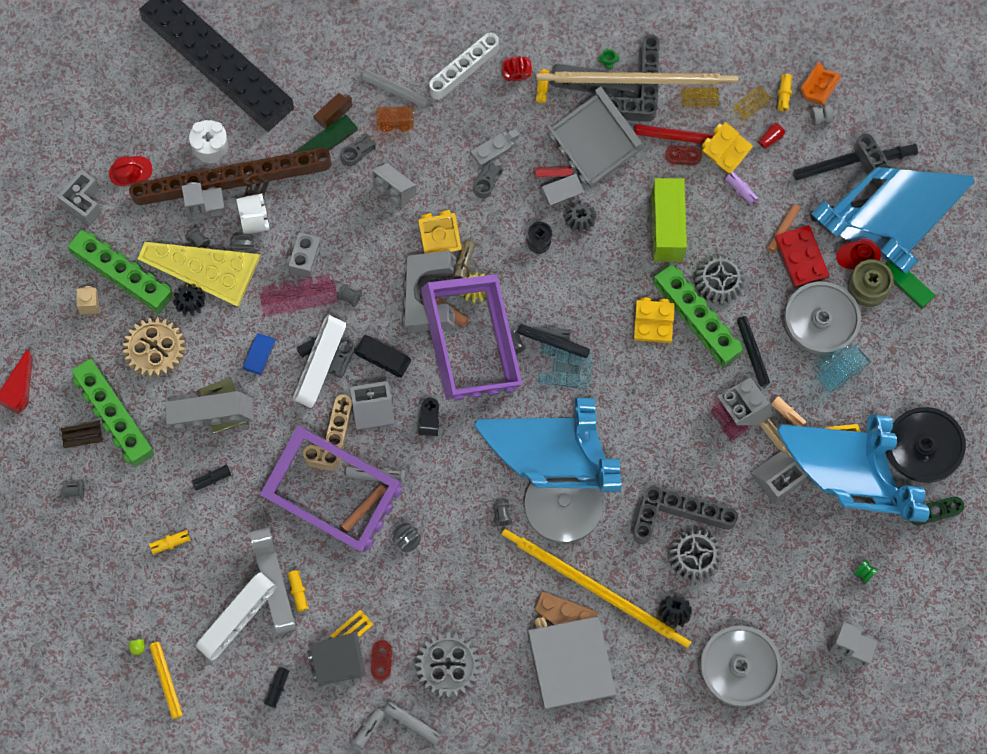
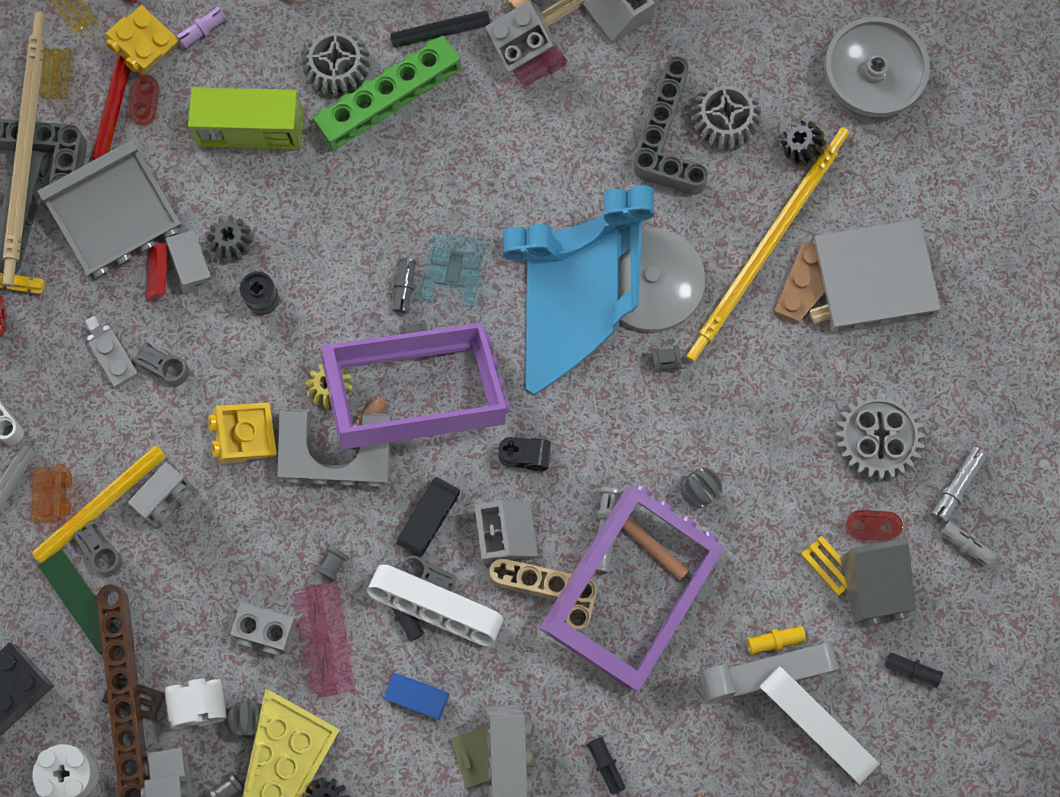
camera: 80 degrees left, 5 degrees up
reddish brown panel [313,93,352,129] -> none
dark tan pin [452,239,475,280] -> none
black axle [517,324,590,358] -> none
yellow plate [634,297,675,343] -> none
none -> yellow axle [32,446,166,563]

